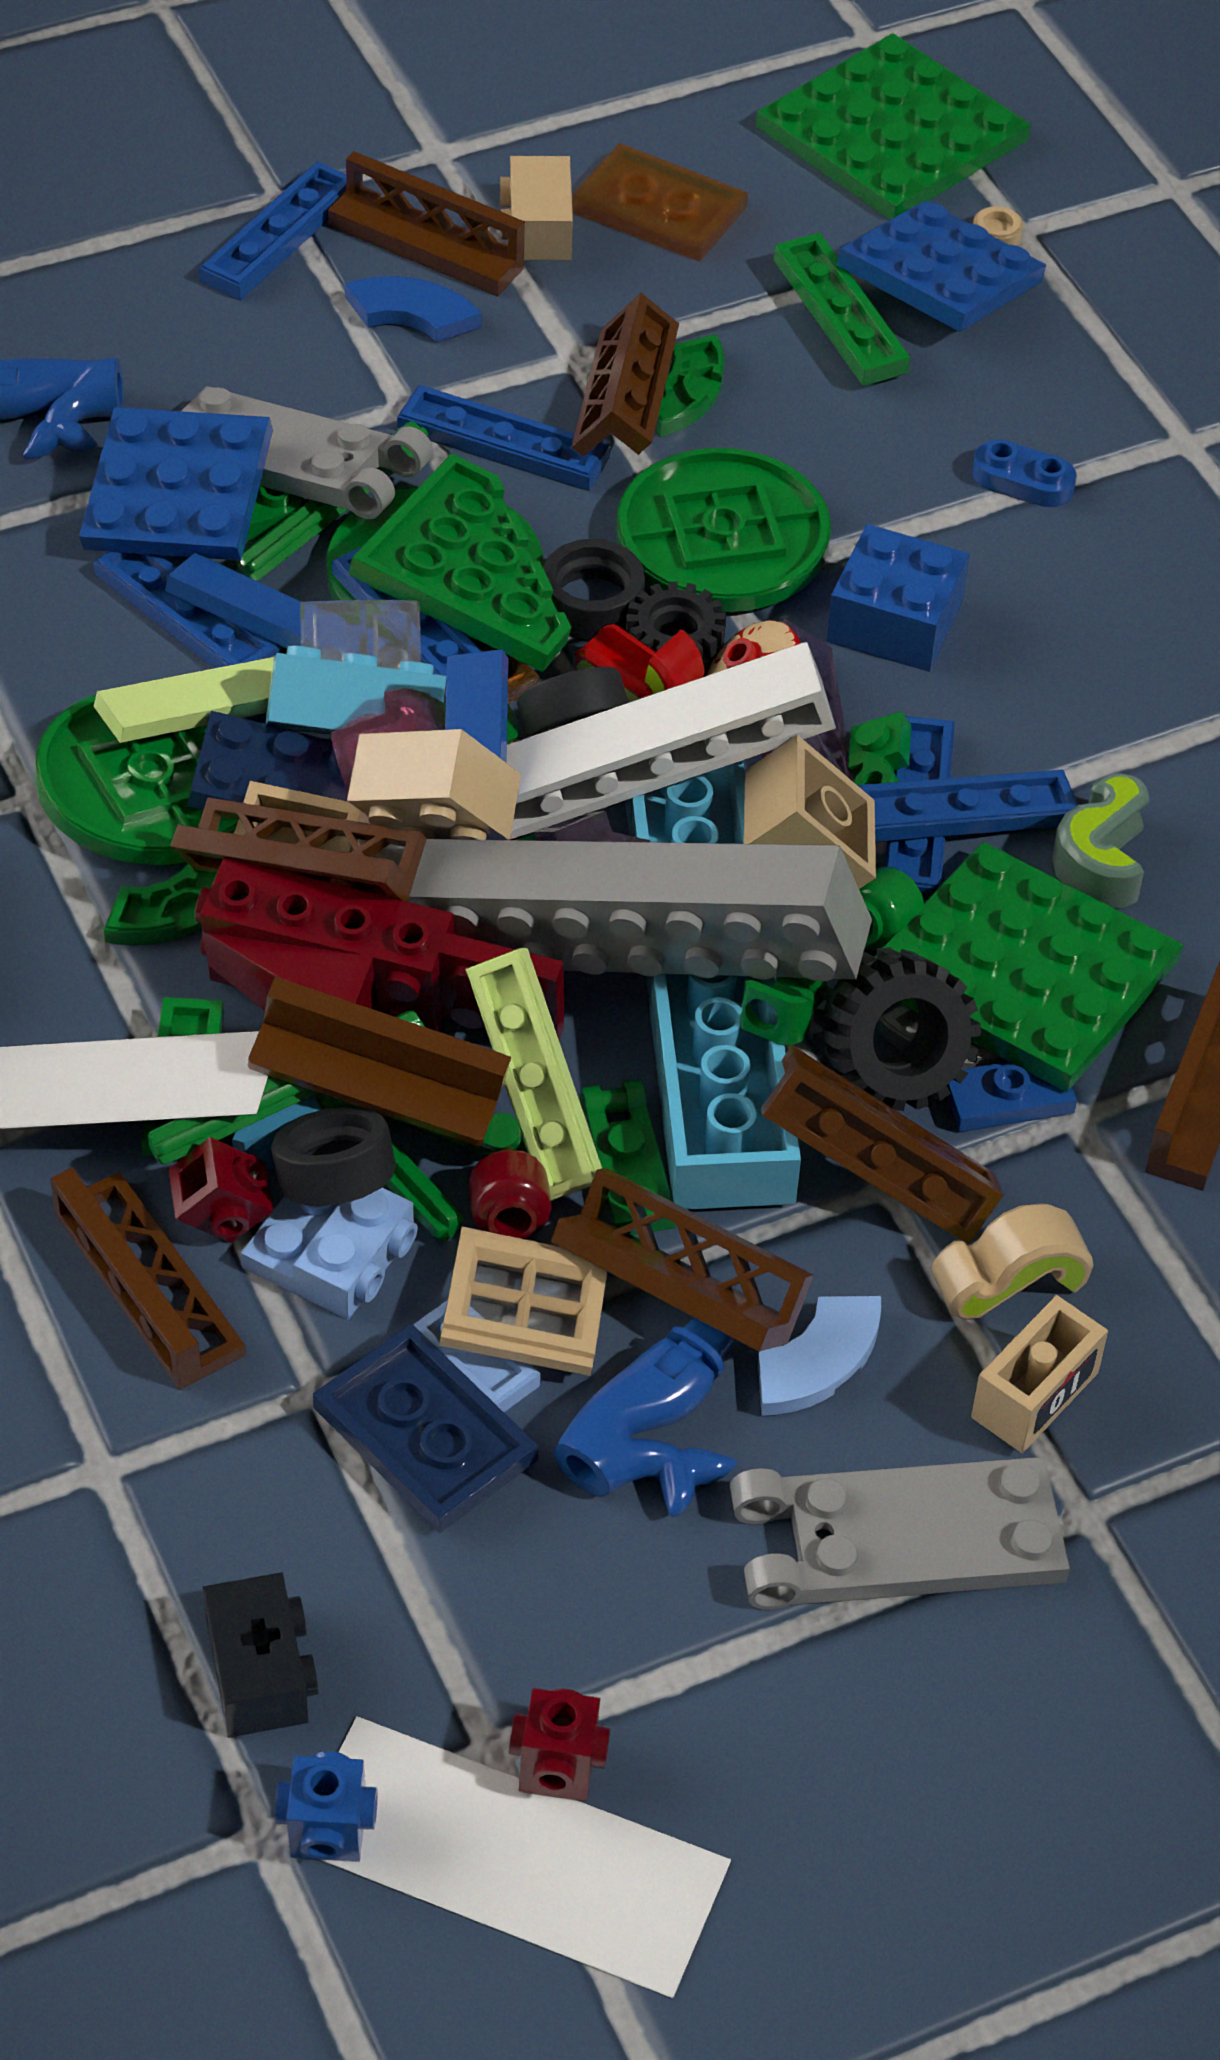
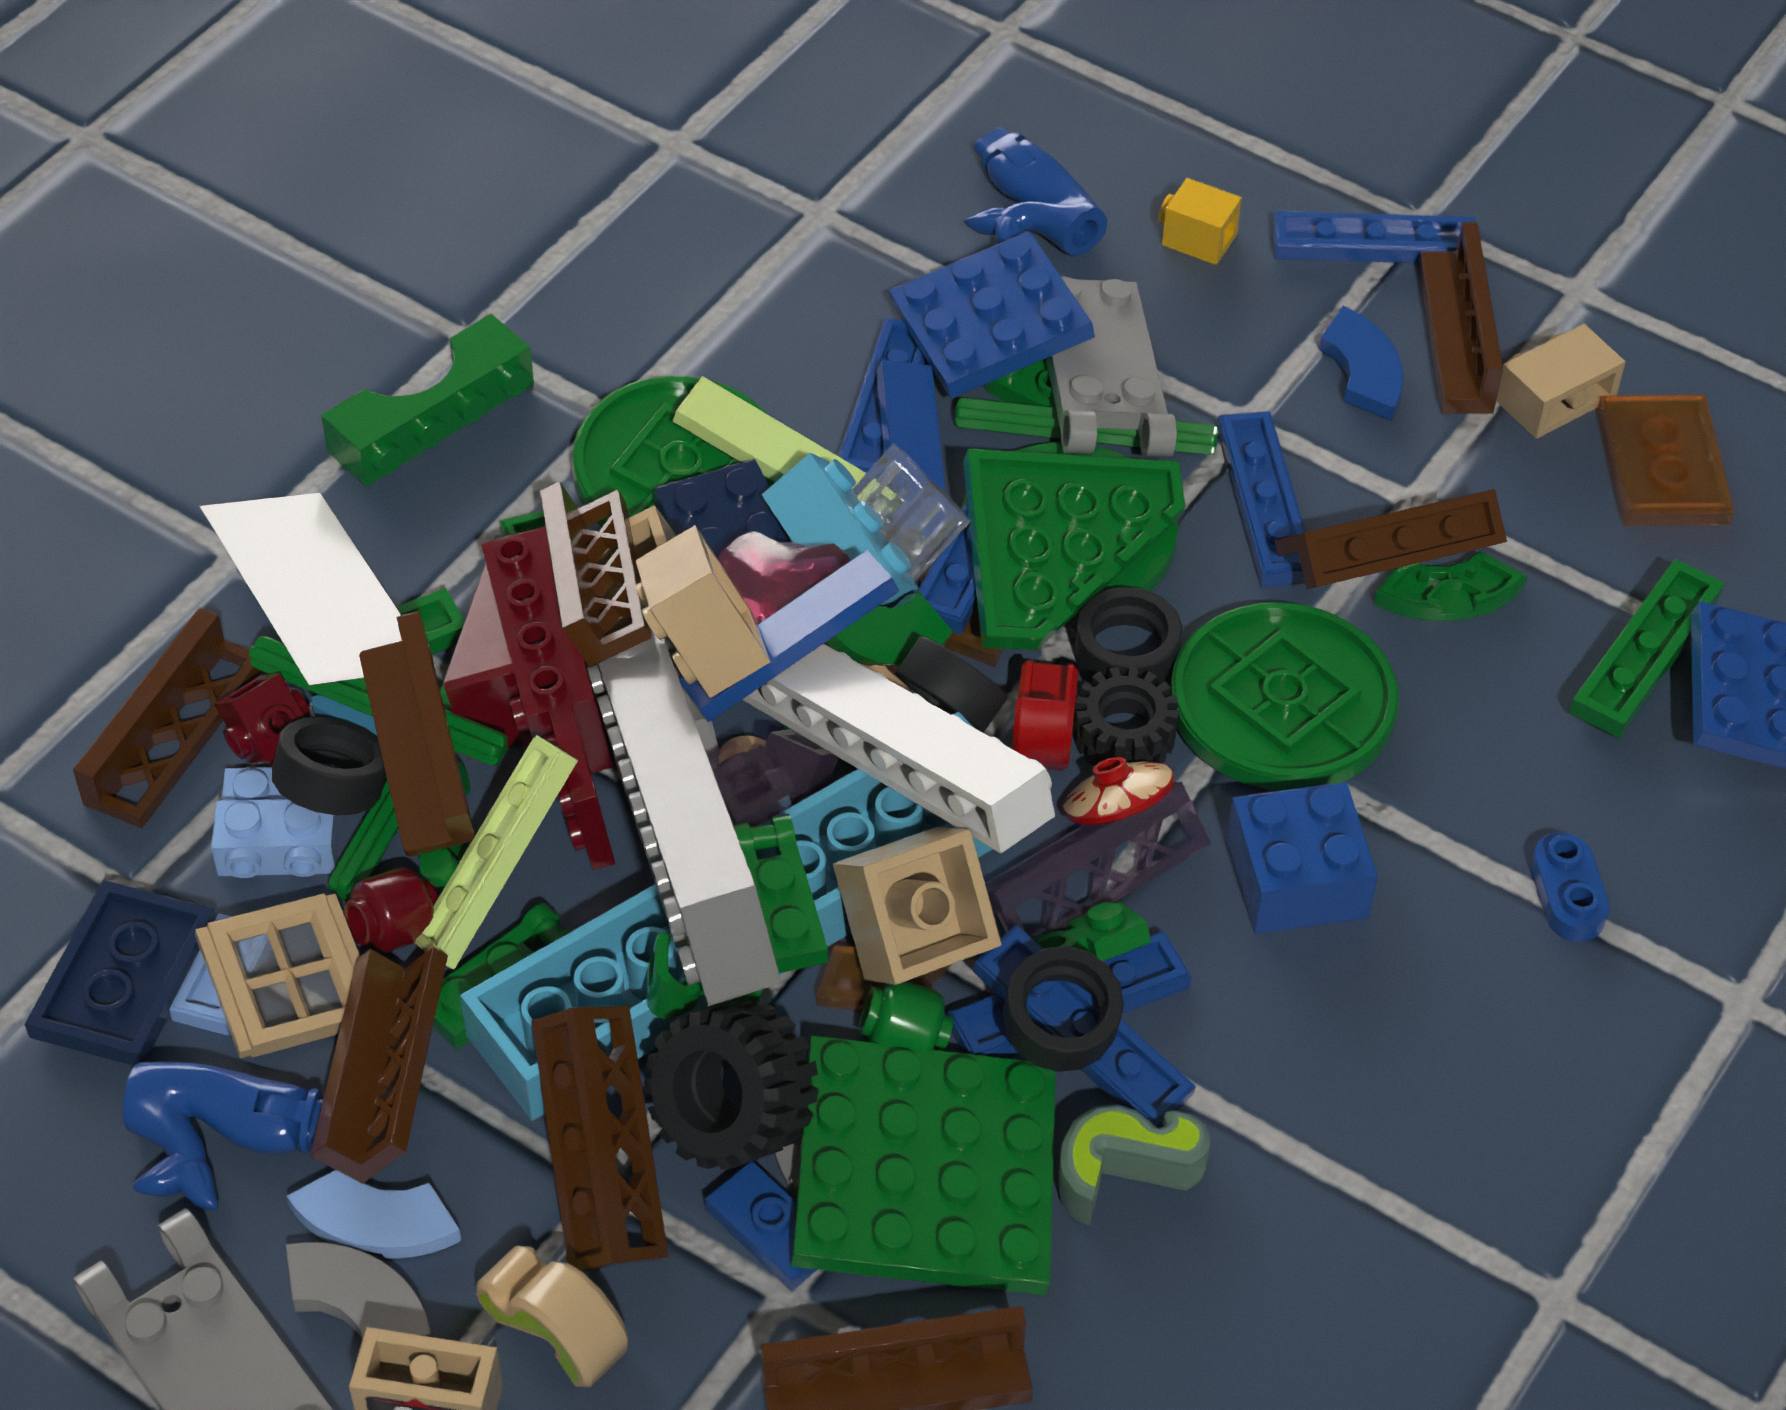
camera: 60 degrees right, 0 degrees up
none -> light grey tile [286,1242,431,1341]
none -> black tyre [1002,946,1124,1072]
none -> yellow brick [1159,178,1242,265]

